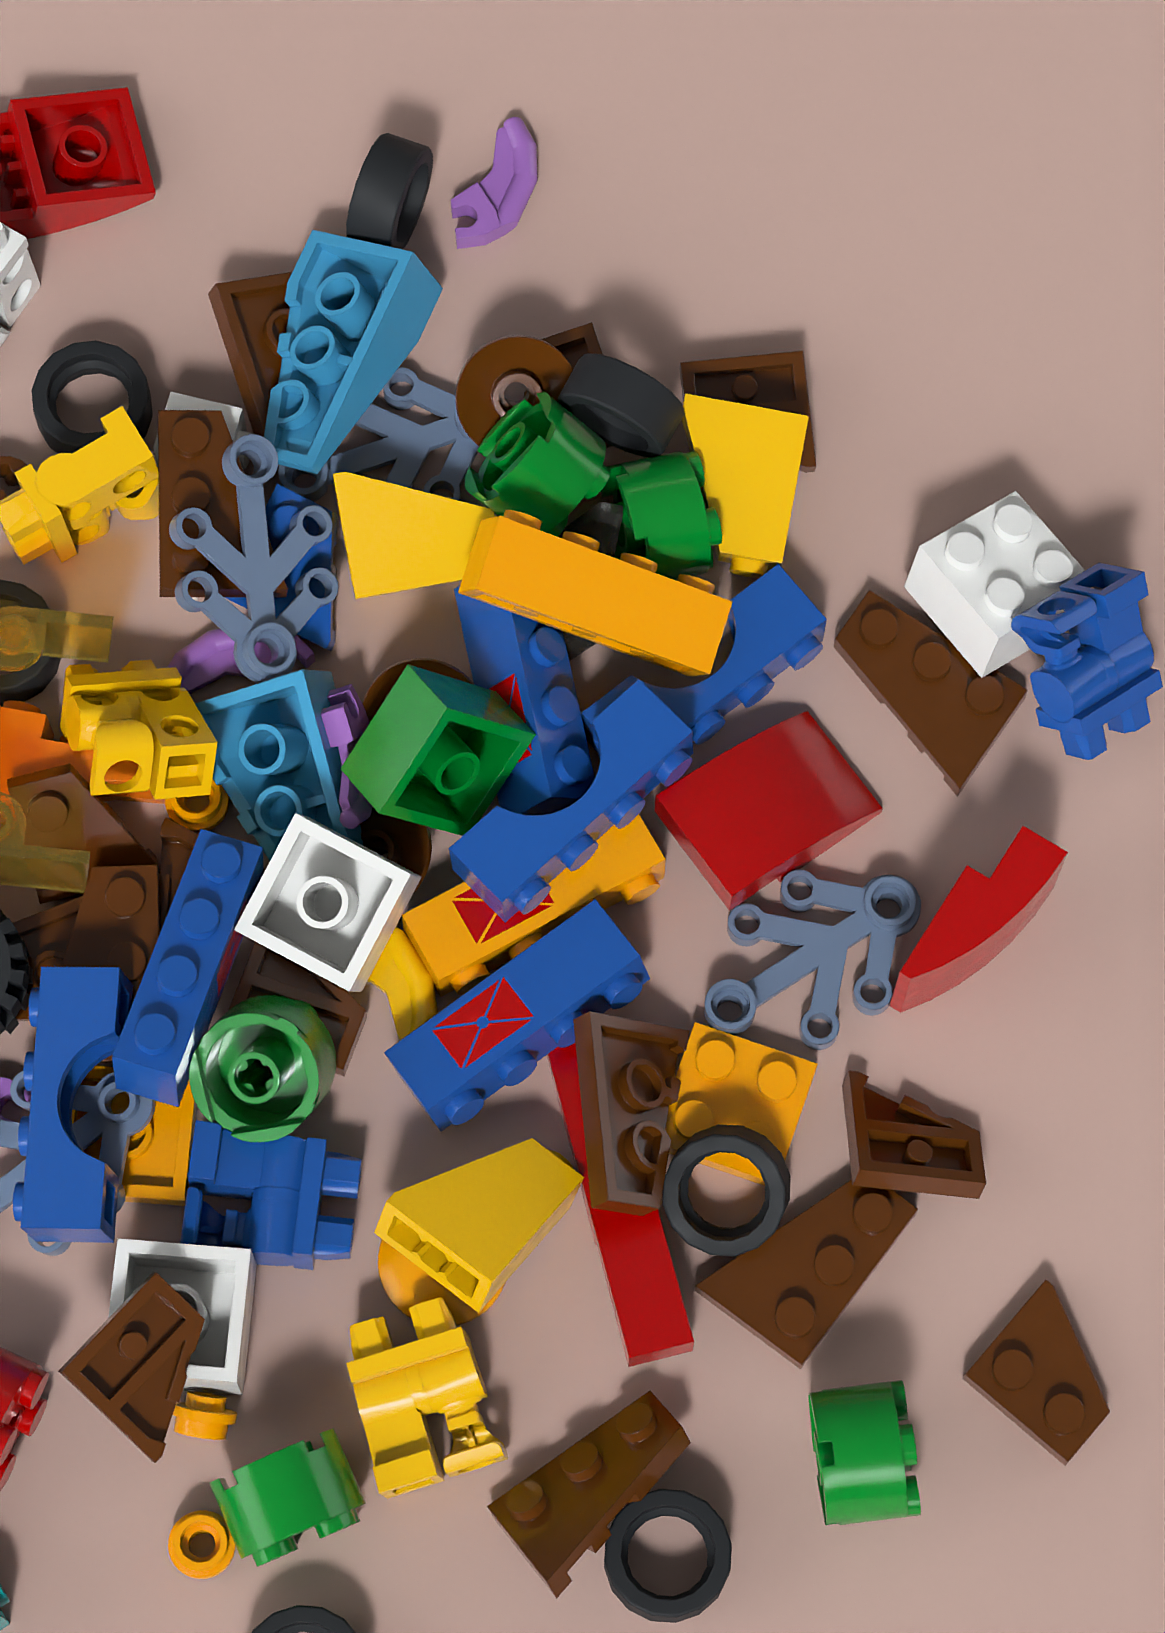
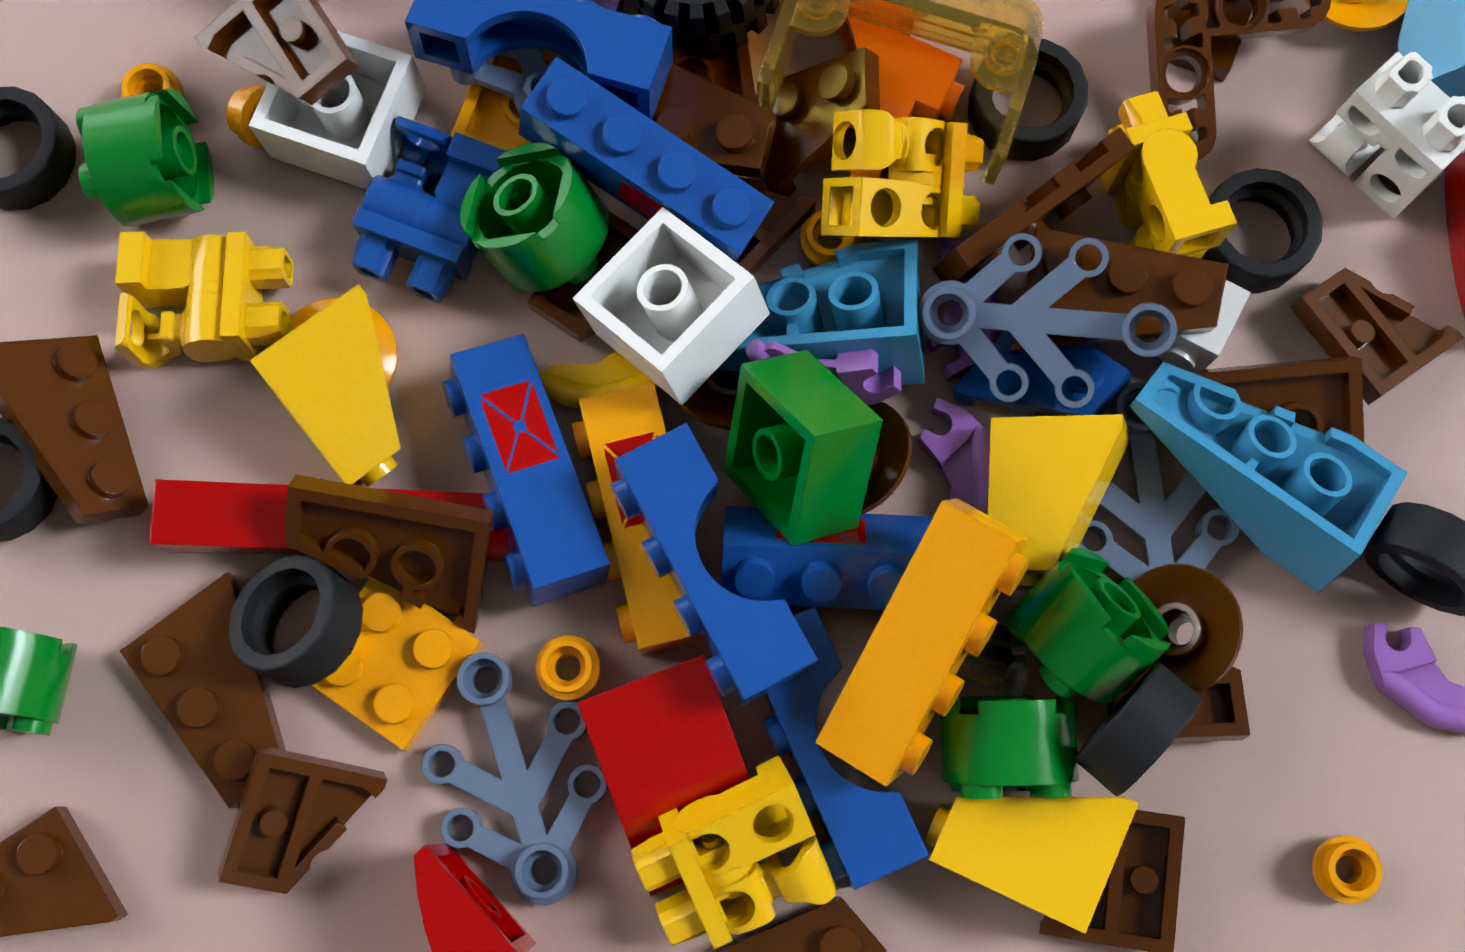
camera: 105 degrees right, 5 degrees up
none -> light orange plate [535,635,601,701]
none -> yellow hips [631,755,837,949]
none -> medium lavender piece [918,397,990,515]
none -> reddish brown wing [932,127,1135,282]
none -> reddish brown wing [1290,268,1464,405]
none -> light orange plate [1312,835,1383,904]

